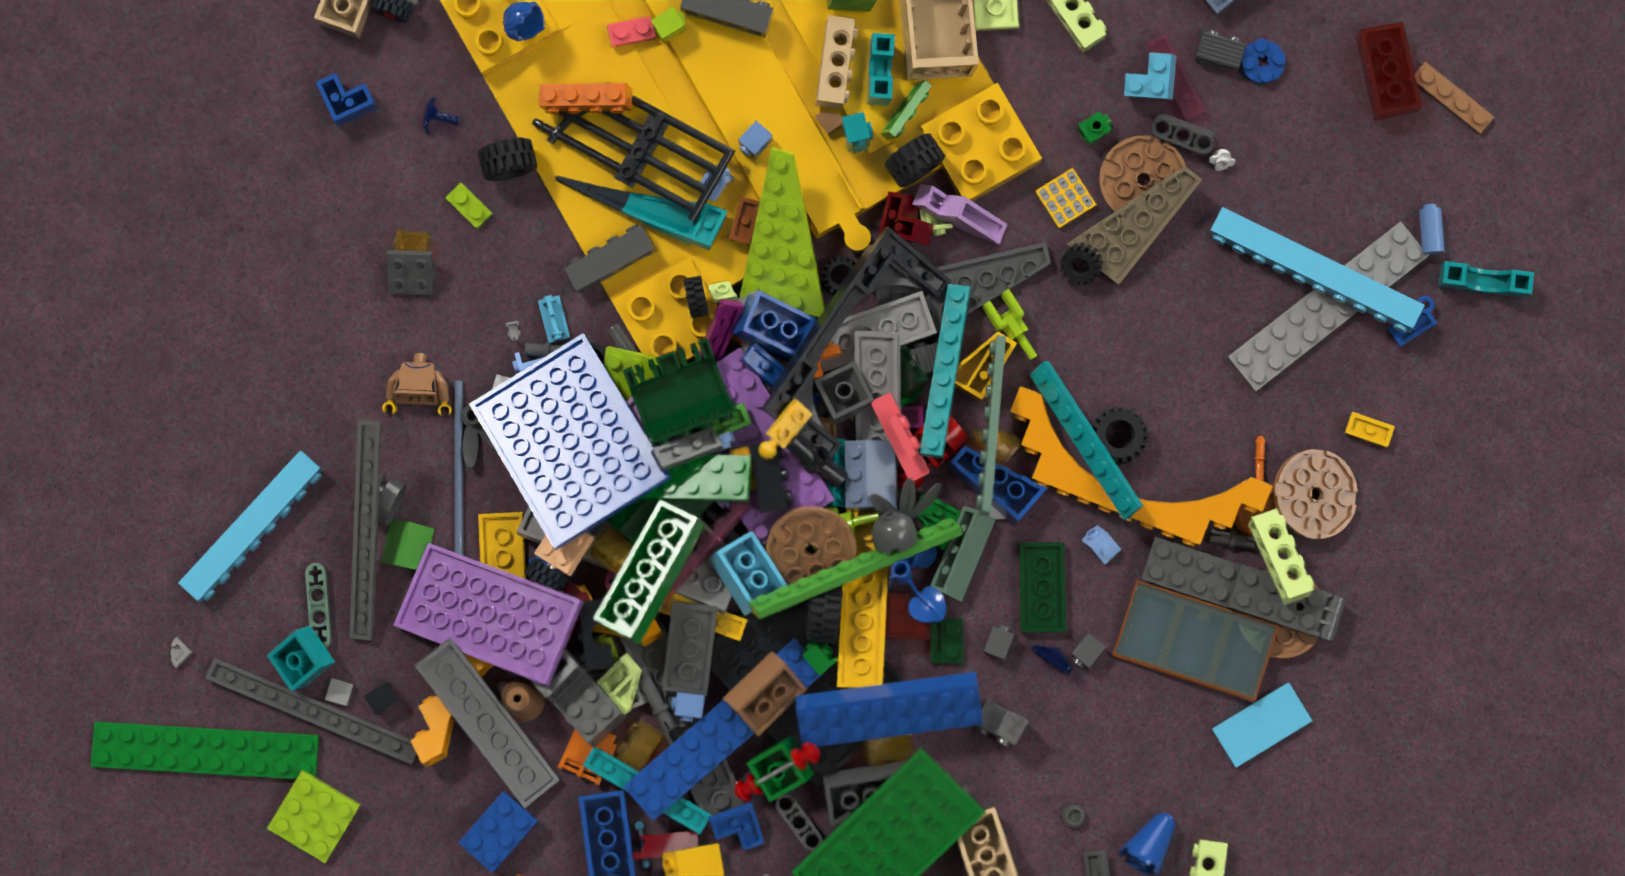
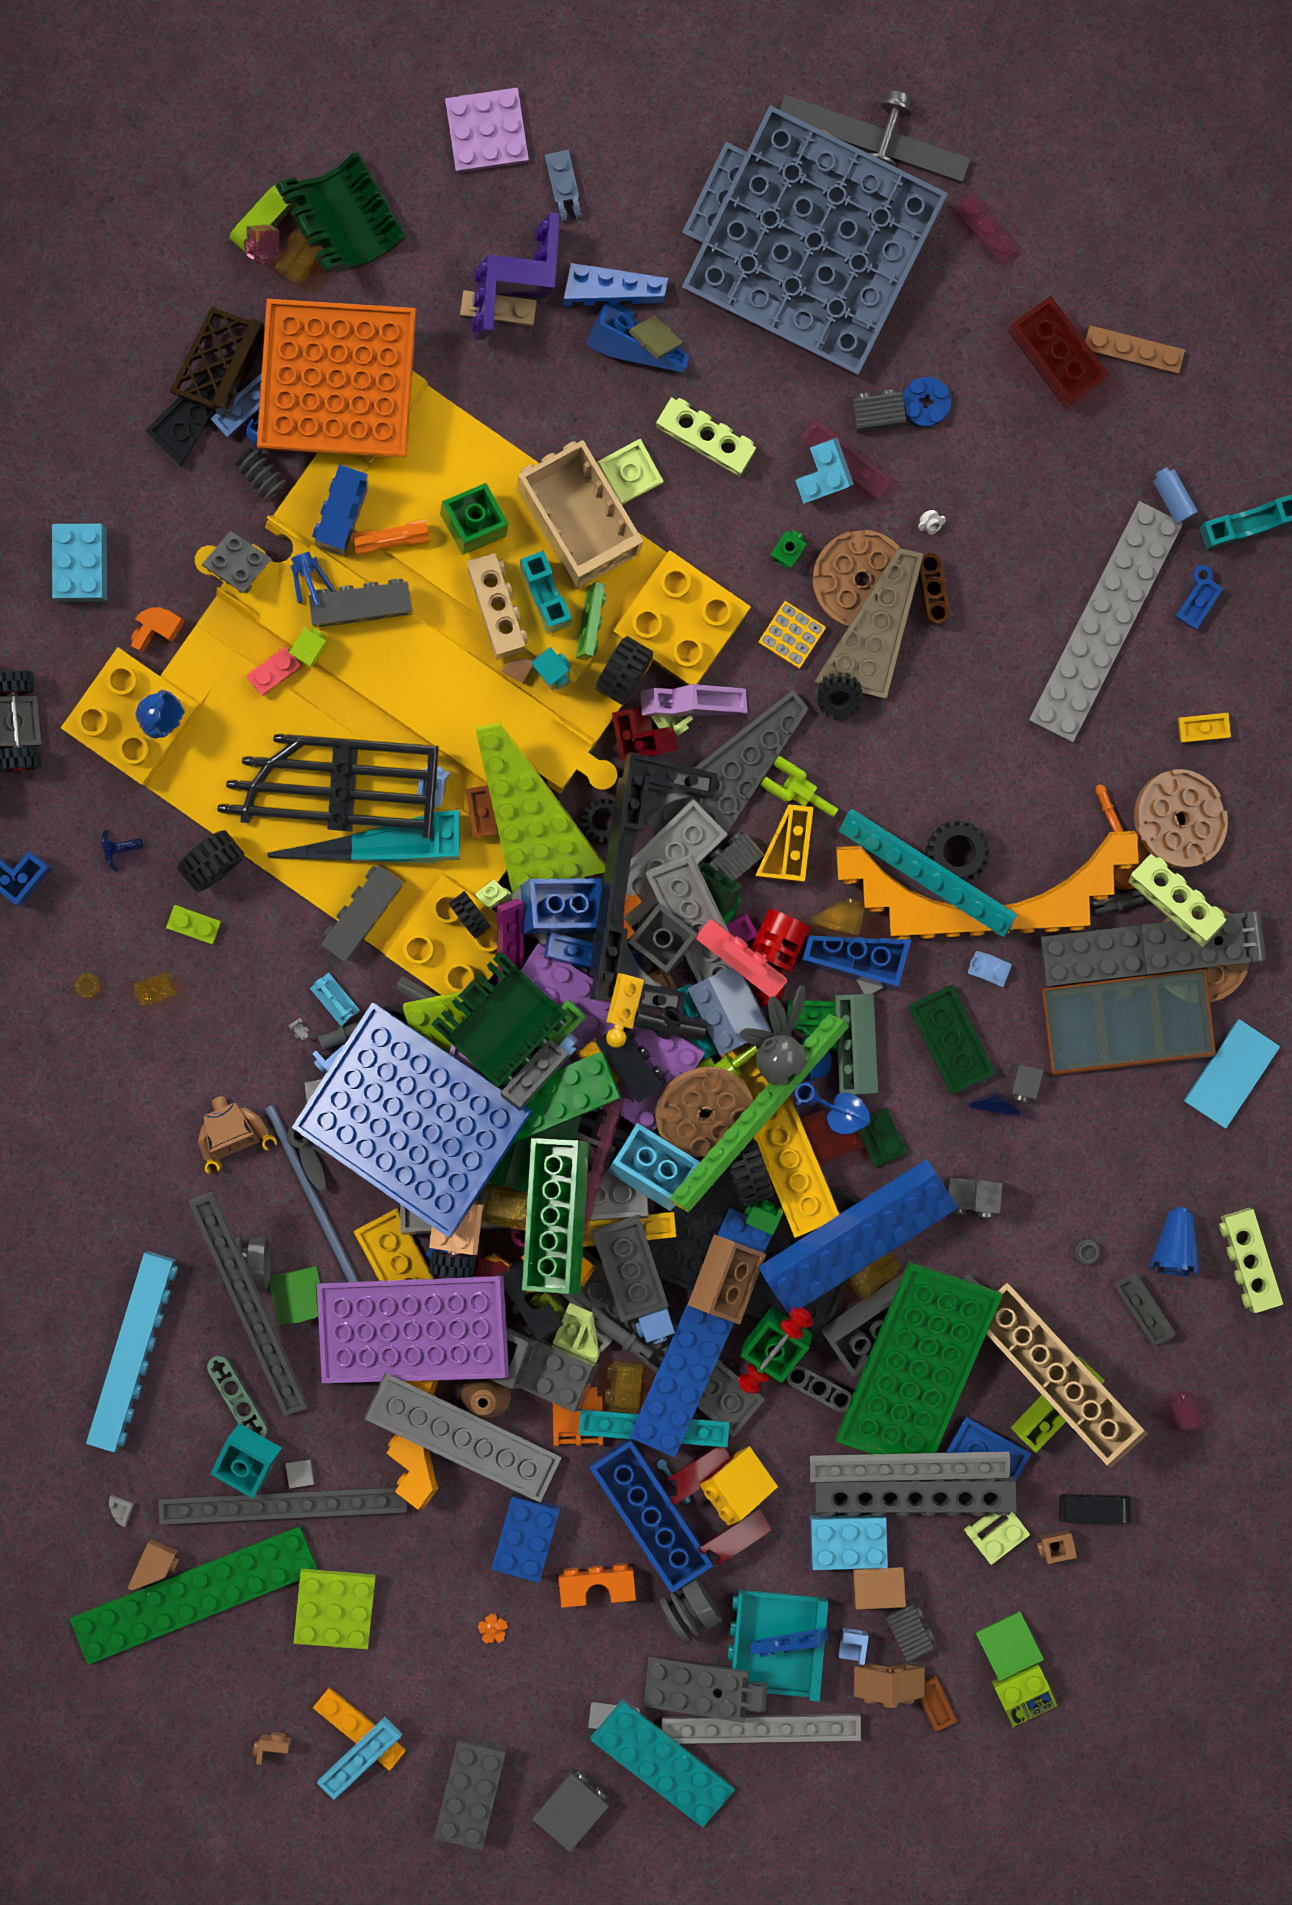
camera: 25 degrees left, 5 degrees up
black panel [364,682,398,715] -> none
dark grey plate [387,250,435,295] -> none
orange brick [539,83,633,114] -> none
blue plate [708,802,765,851] -> none
medium blue brick [738,121,773,159] -> none
teal plate [920,284,971,458] -> none
sand green plate [976,335,1006,516] -> none
dark grey brick [983,624,1014,660] -> none
dark grey beam [1152,114,1215,154] -> none
medium azure brick [1209,207,1425,333] -> none
none -> clear yellow plate [75,973,100,998]
none -> medium nougat slope [127,1539,180,1590]
none -> reddish brown beam [919,553,950,626]

